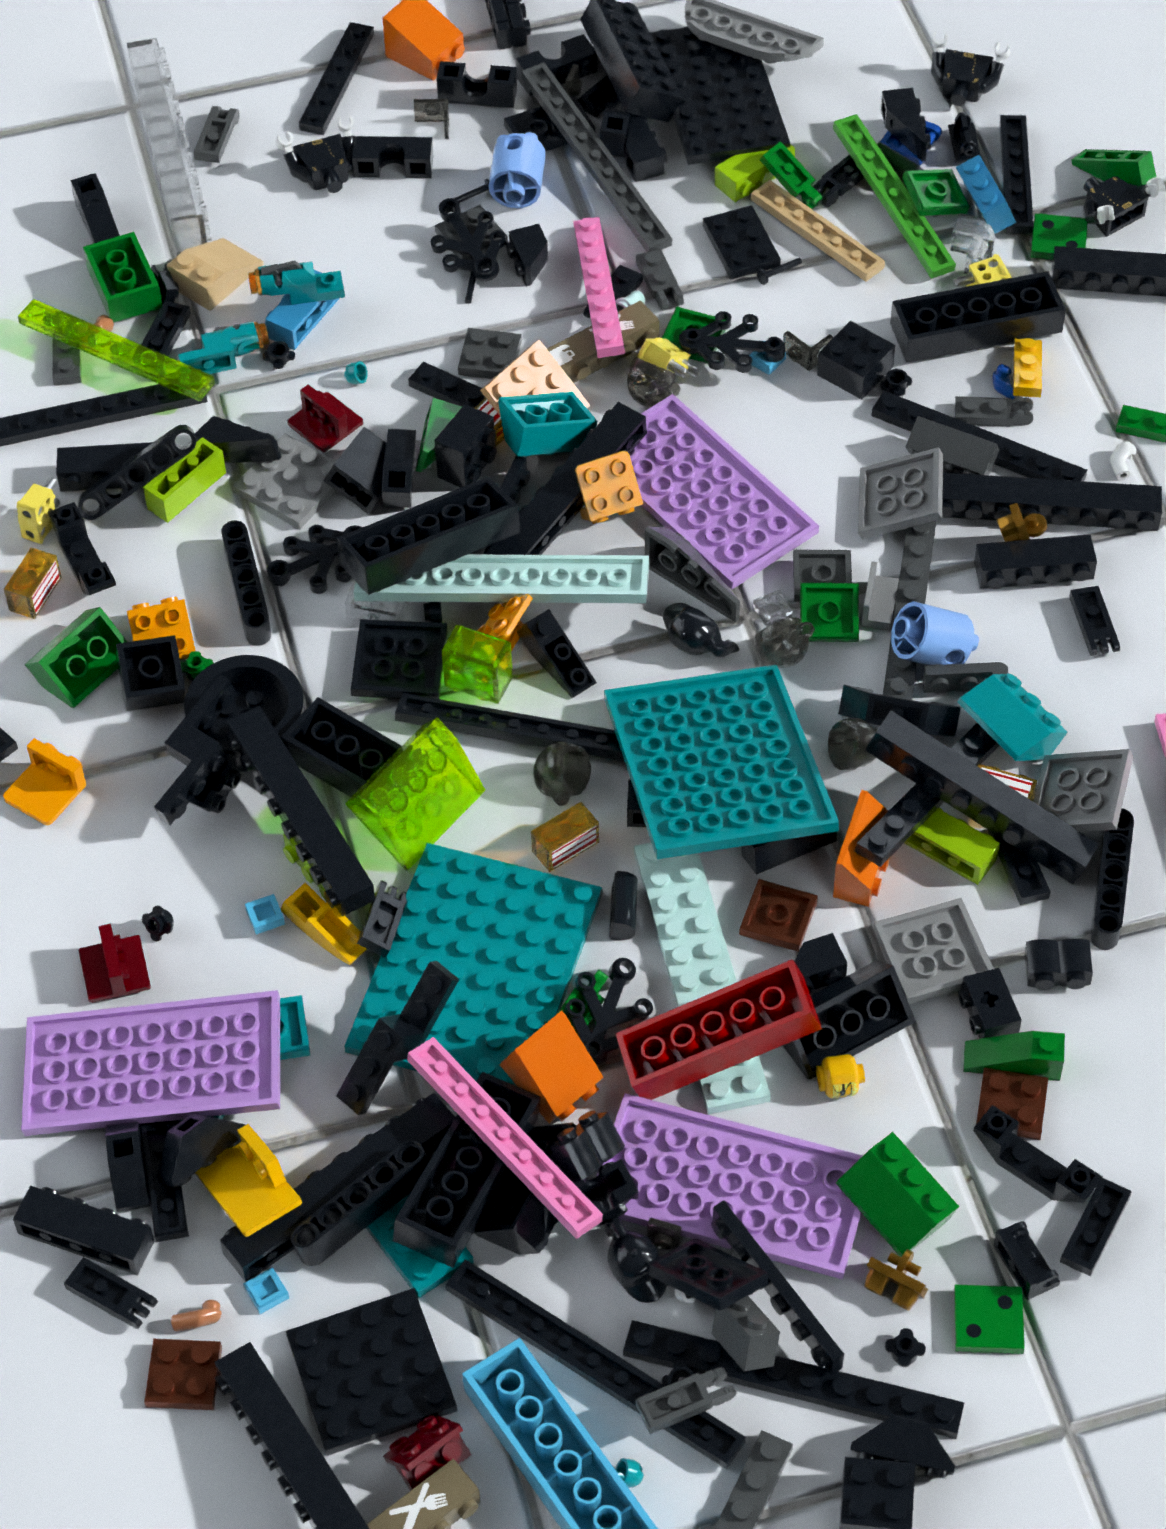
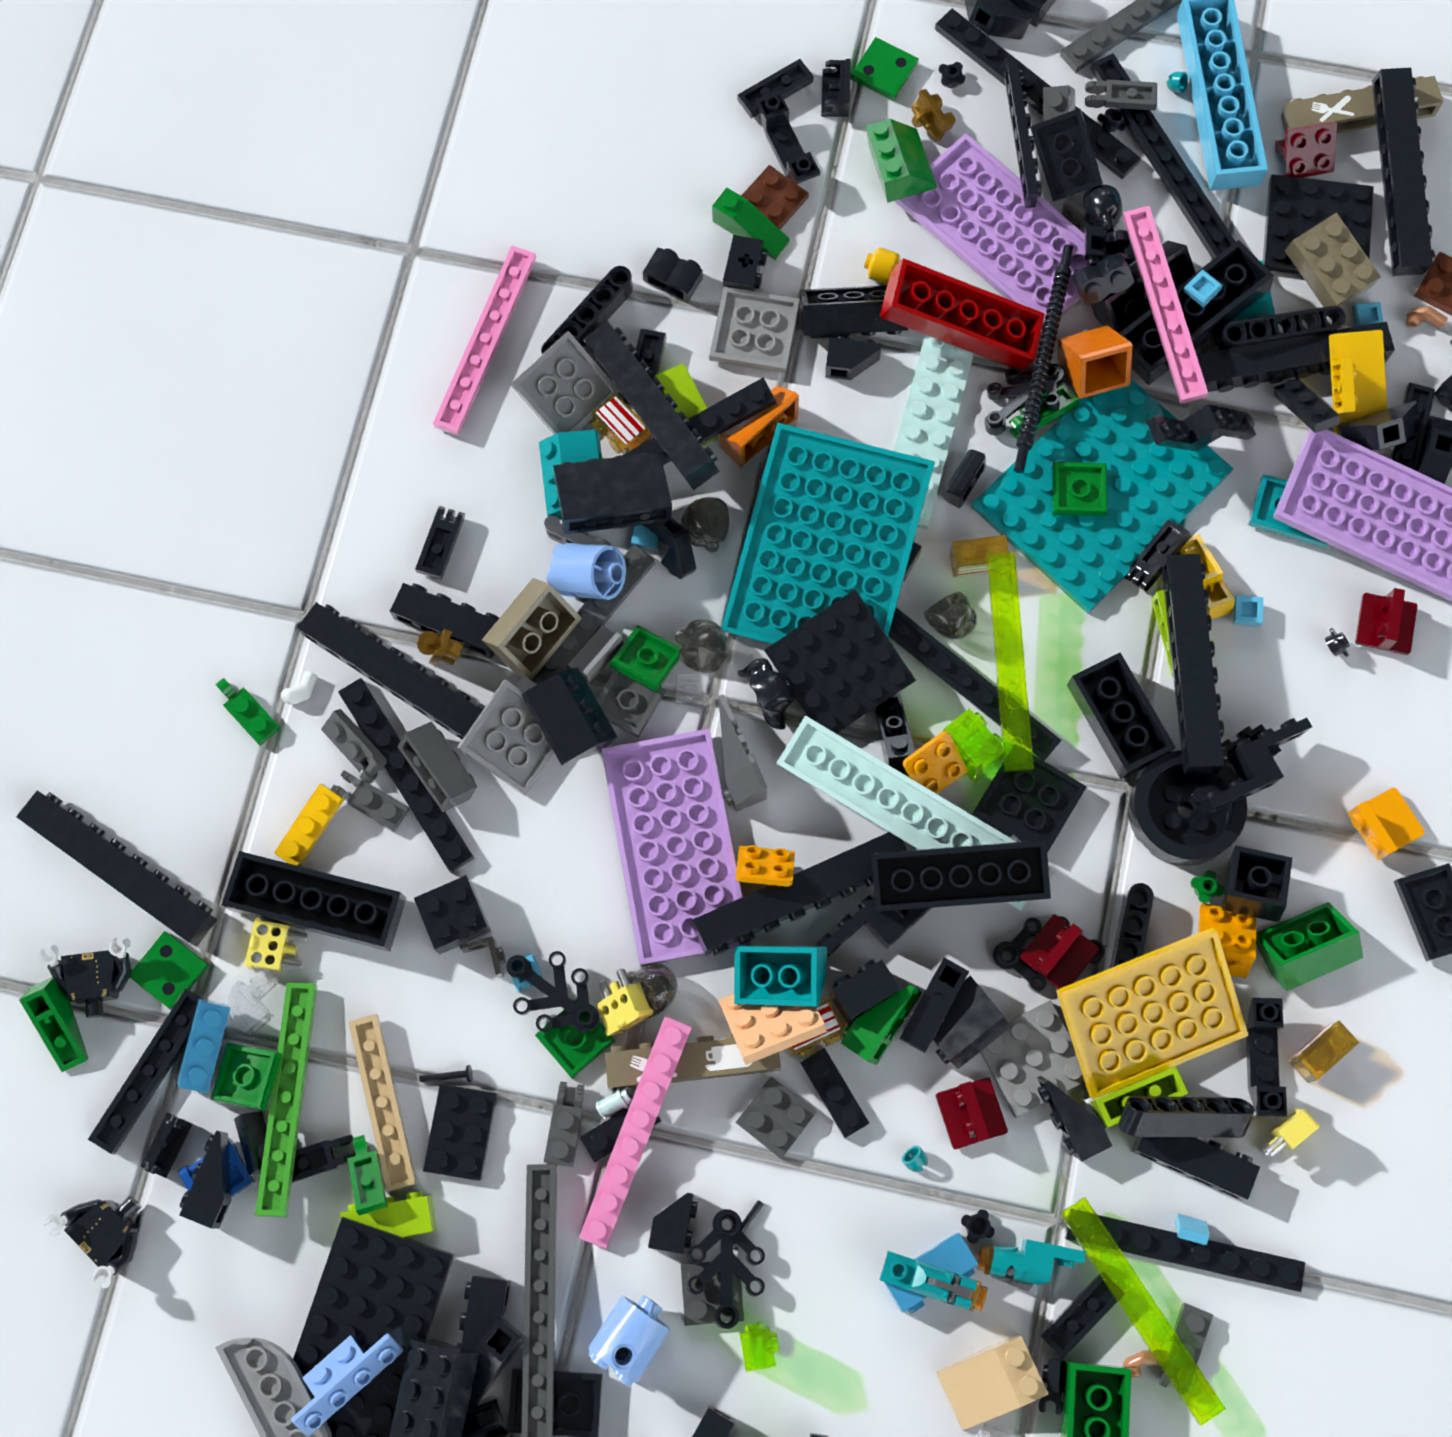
camera: 150 degrees left, 20 degrees up
clear neon green slope [345,717,486,871] -> none
black pin [453,178,489,203] -> none
copper plate [739,879,818,952] -> none
black plate [880,369,912,396] -> none
blue arm [992,364,1020,400] -> none
none -> light blue bracket [291,1333,403,1436]
none -> dark grey plate [321,709,387,784]
none -> dark tan brick [482,578,582,681]
none -> black slope [522,667,618,766]
none -> black panel [553,452,672,535]
none -> clear neon green brick [739,1321,780,1372]
none -> black plate [764,589,916,734]
none -> clear neon green plate [986,552,1034,772]
none -> black hose [1013,244,1074,473]
none -> dark red bracket [1020,914,1099,989]
none -> green tile [1052,462,1107,517]
none -> yellow plate [1056,928,1249,1100]
none -> medium azure tile [1175,1214,1210,1245]
none -> medium azure tile [1183,269,1223,308]
none -> black plate [1274,378,1339,433]
none -> dark tan brick [1285,213,1381,307]

